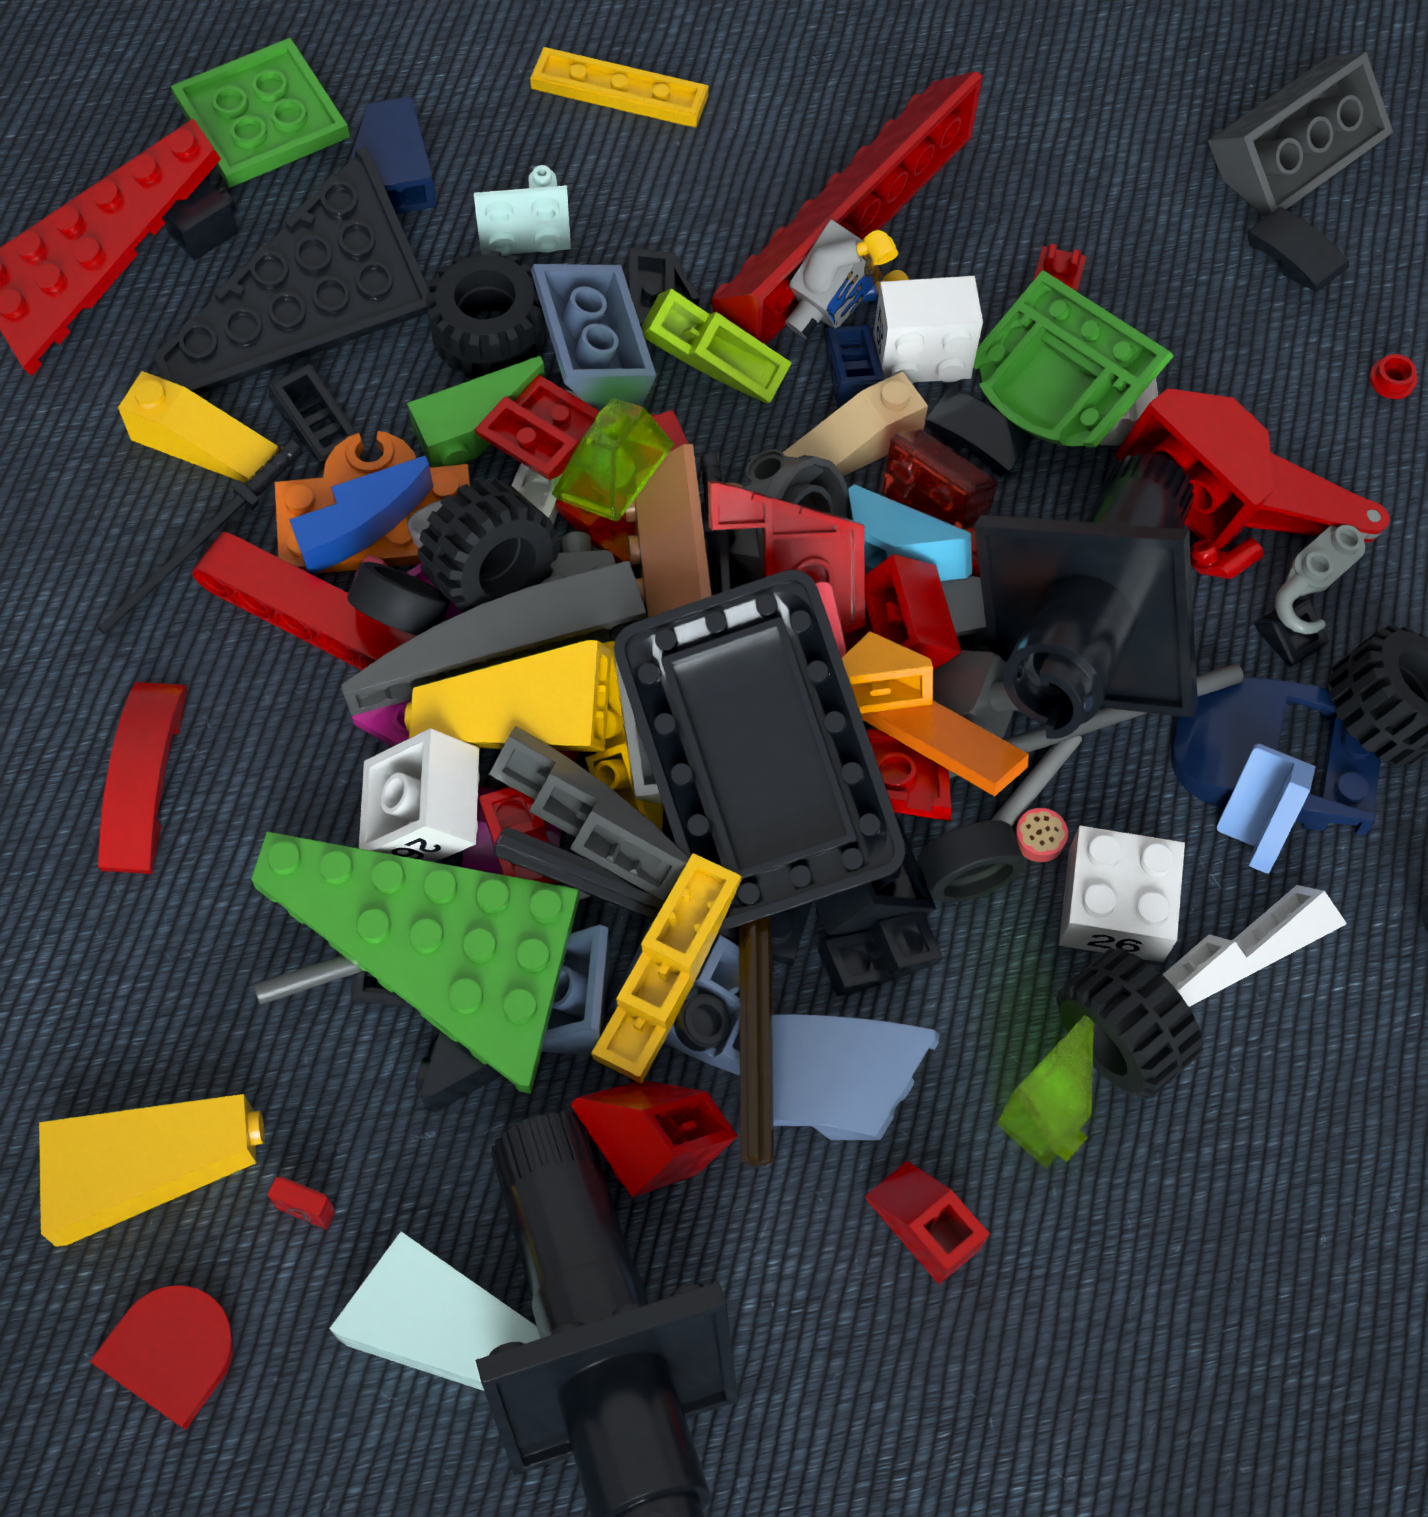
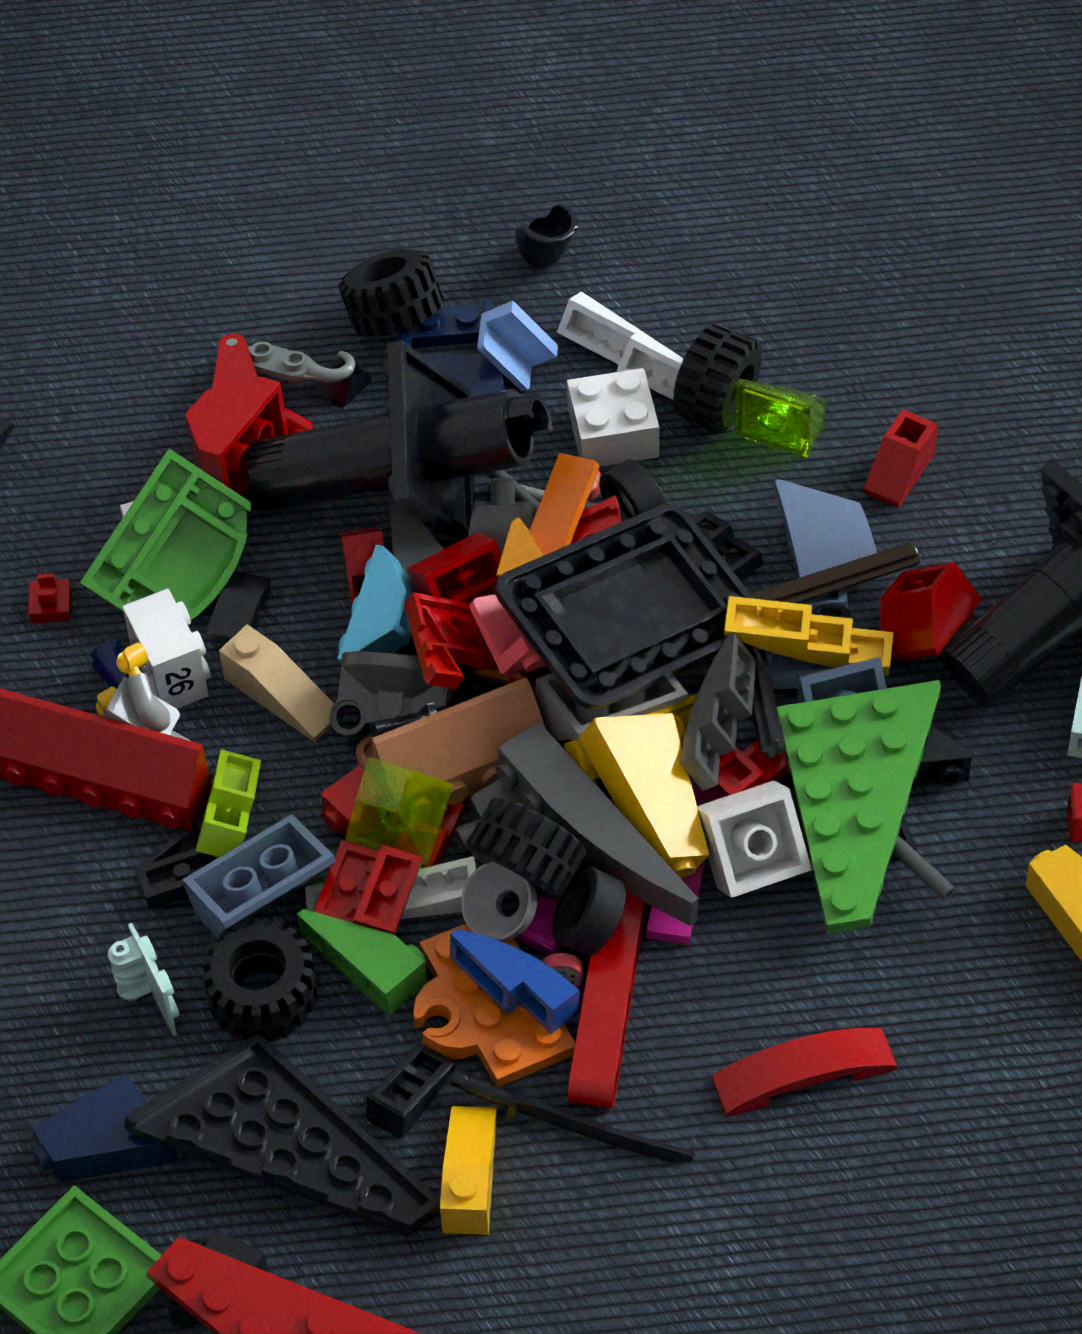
camera: 105 degrees left, 10 degrees down
dark blue slope [824,325,885,409] -> none
clear red slope [882,429,998,530] -> none
red plate [1369,354,1418,399] -> none

